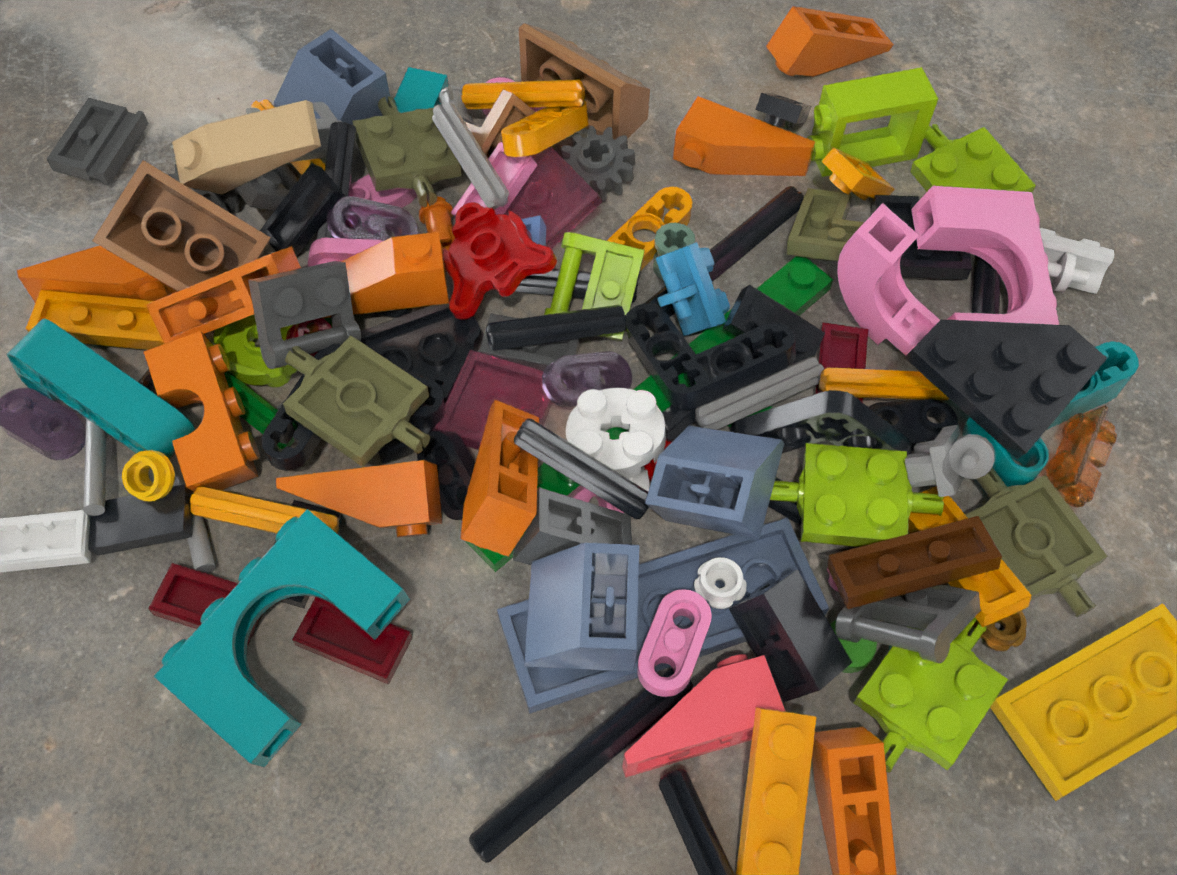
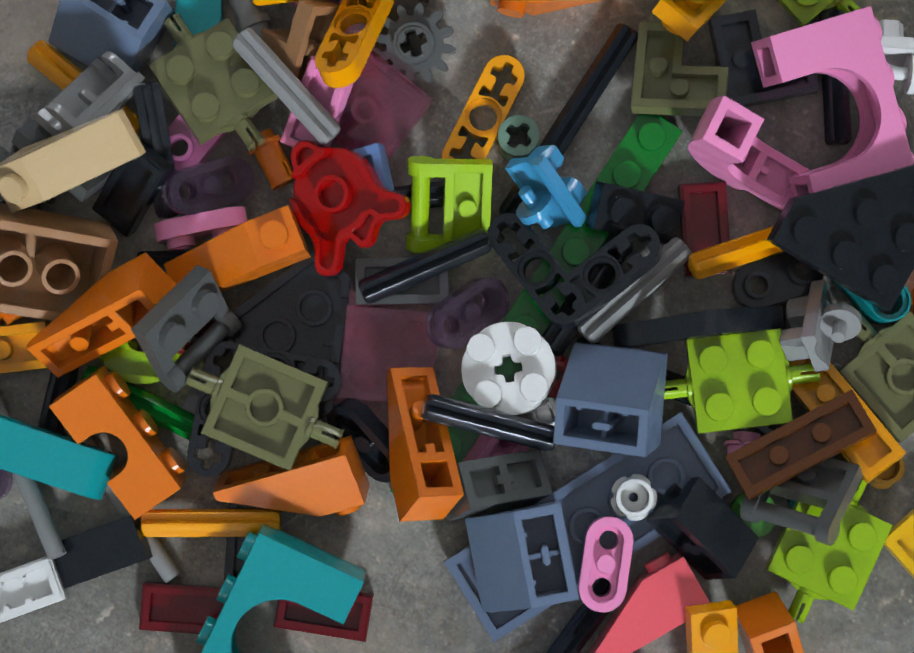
camera: 10 degrees left, 25 degrees up
yellow plate [122,450,175,501] -> none

